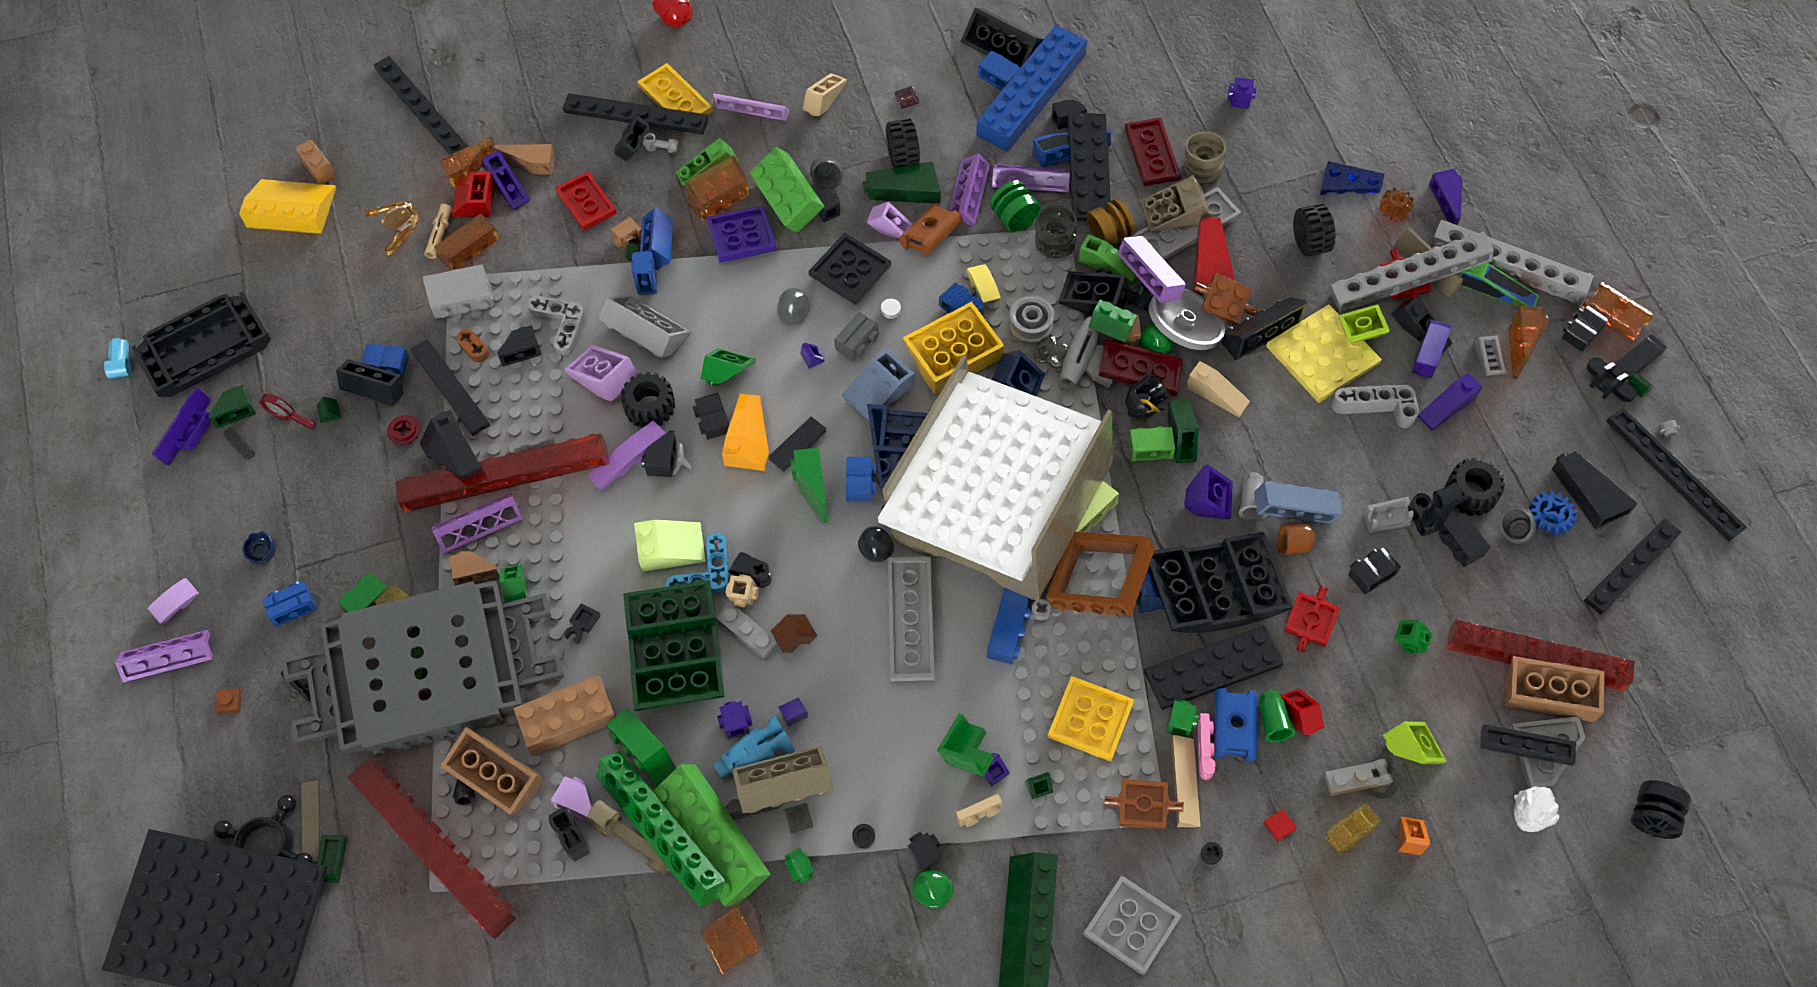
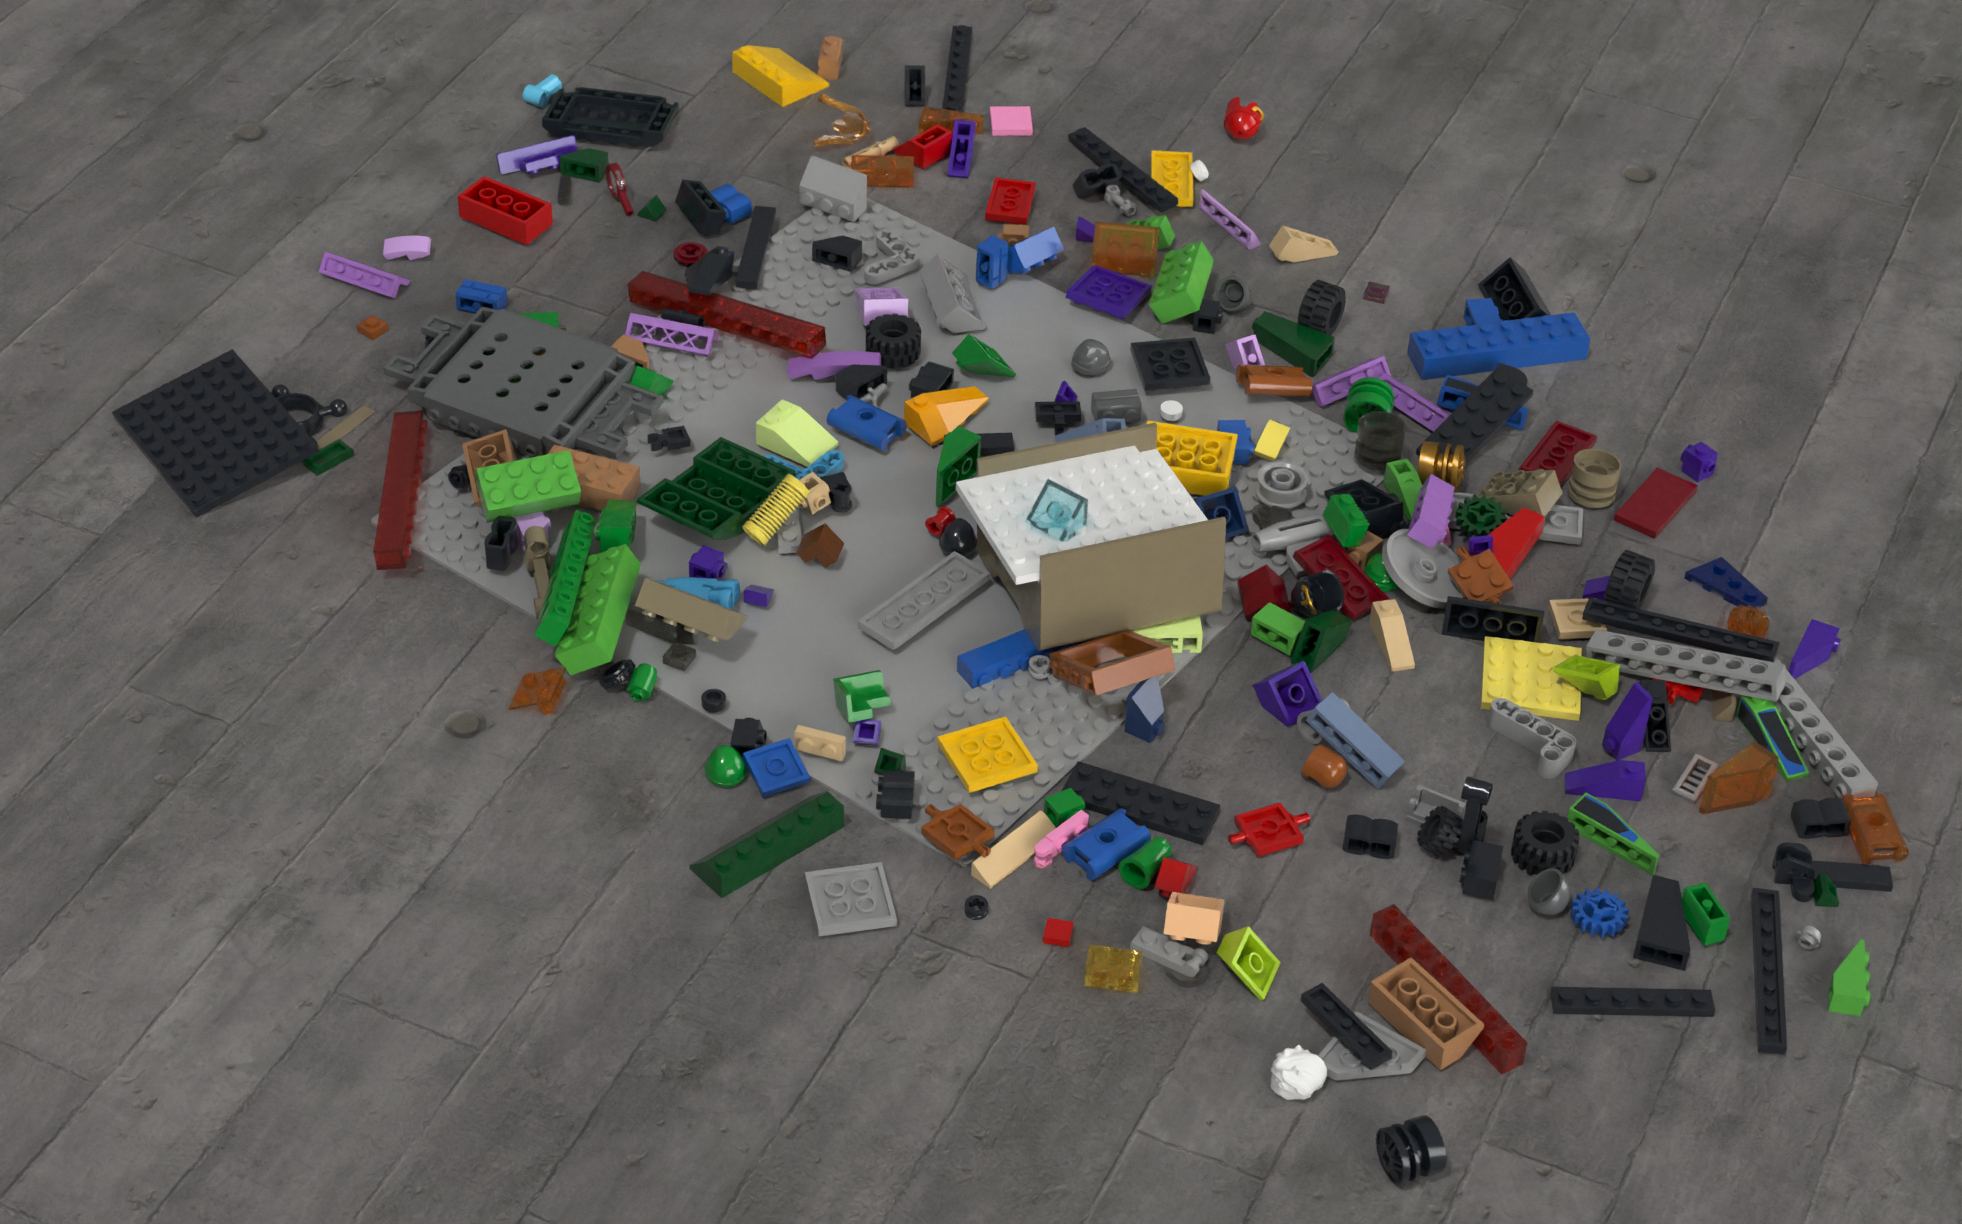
camera: 40 degrees right, 20 degrees down
dark blue hair [242,531,276,564] -> none
dark orange beam [456,329,489,362] -> none
medium nougat slope [494,144,555,175] -> none
black slope [1149,532,1293,633] -> none
green brick [1394,620,1433,654] -> none
orange slope [1398,816,1430,856] -> none
none -> red brick [457,176,553,245]
none -> bright green brick [475,450,581,523]
none -> black gear [599,659,636,689]
none -> black pin [661,307,705,327]
none -> light yellow piece [742,474,810,546]
none -> blue plate [743,738,810,798]
none -> blue piece [827,395,907,451]
none -> black brick [876,769,915,819]
none -> black slope [904,65,925,106]
none -> red bush [925,506,956,536]
none -> bright pink tile [990,106,1033,136]
none -> clear light blue slope [1025,479,1088,542]
none -> black plate [1034,401,1082,435]
none -> dark purple slope [1076,216,1099,242]
none -> light nougat piece [1164,892,1225,944]
none -> white tile [1190,160,1209,181]
none -> dark red slope [1237,564,1292,619]
none -> black tyre [1417,806,1463,856]
none -> dark green gear [1455,494,1507,538]
none -> dark purple slope [1466,535,1493,555]
none -> tan plate [1548,598,1607,639]
none -> bright green slope [1567,793,1659,876]
none -> dark purple slope [1582,576,1610,601]
none -> black plate [1582,597,1780,662]
none -> dark red tile [1614,468,1698,538]
none -> green brick [1681,883,1731,946]
none -> bright green slope [1828,939,1870,1016]

